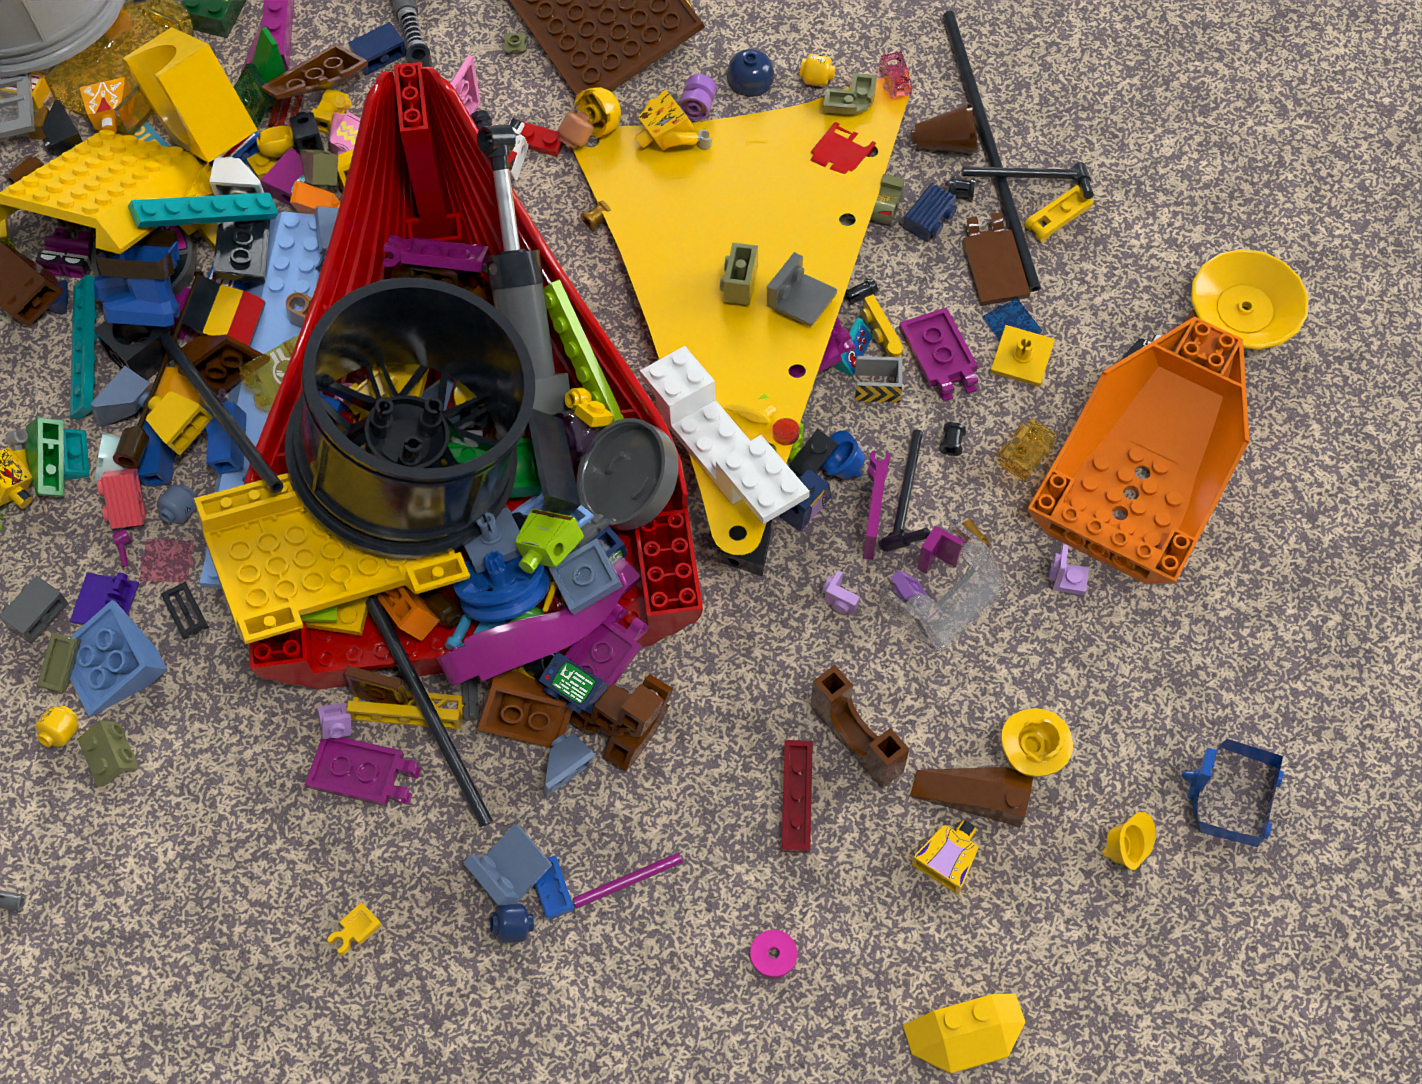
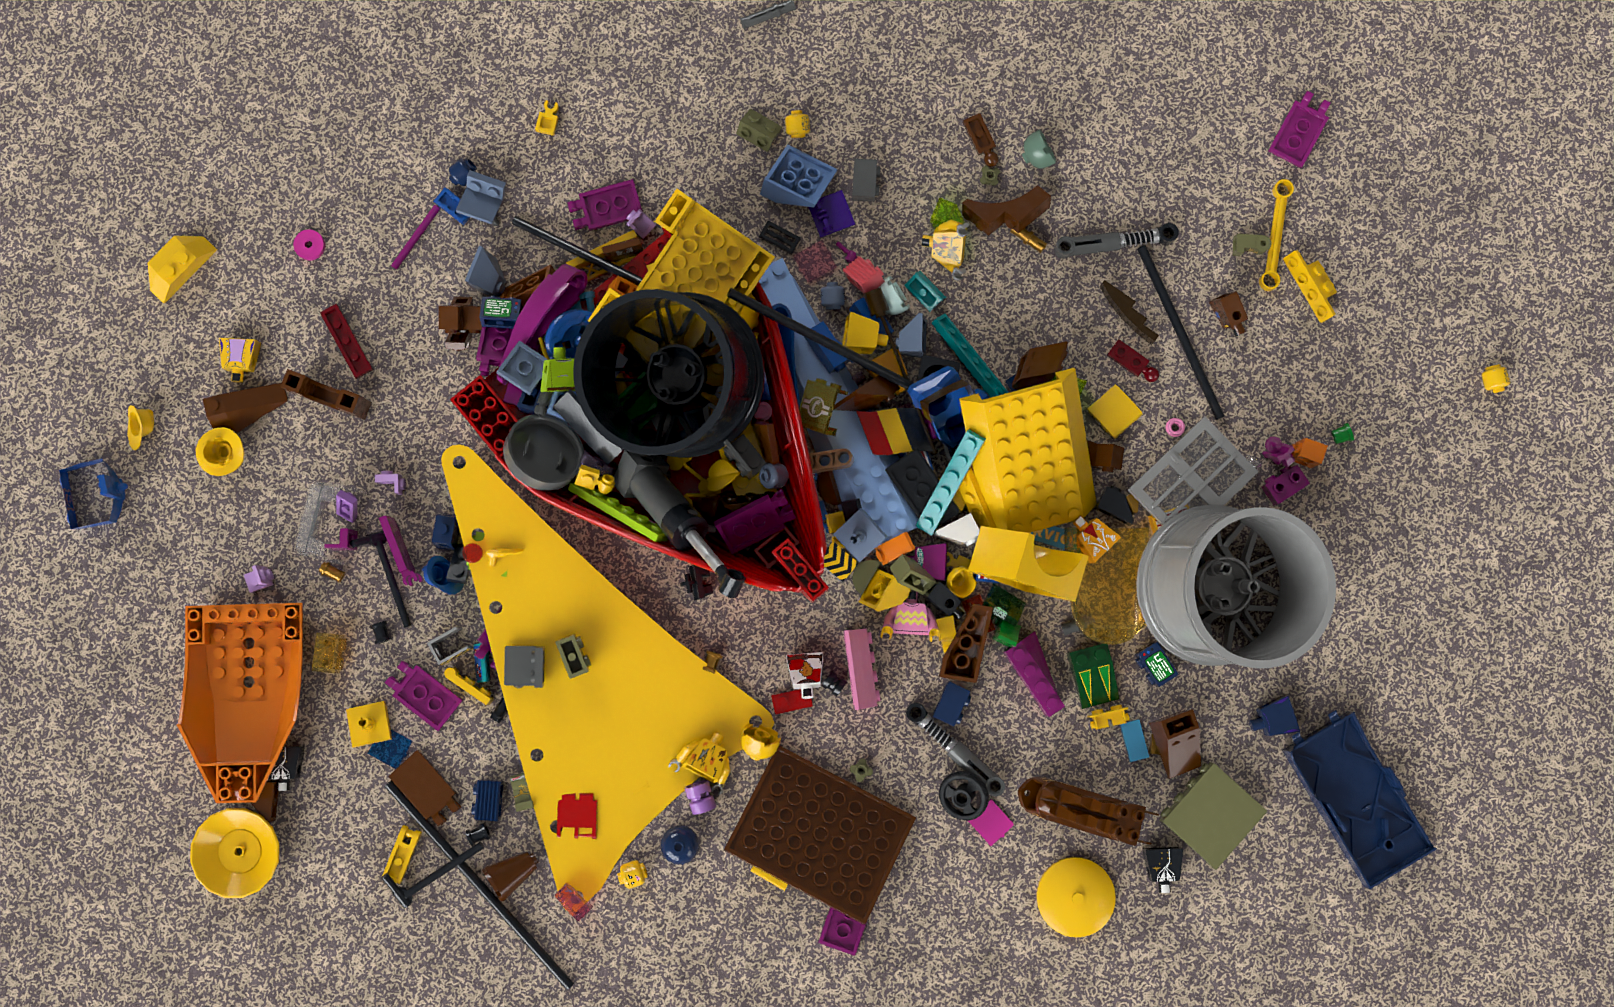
camera: 150 degrees right, 20 degrees up
green slope [26,417,64,498] -> none
olive tile [37,632,81,693] -> none
nougat head [558,110,594,149] -> none
white bracket [640,346,809,524] -> none
olive plate [823,73,877,115] -> none

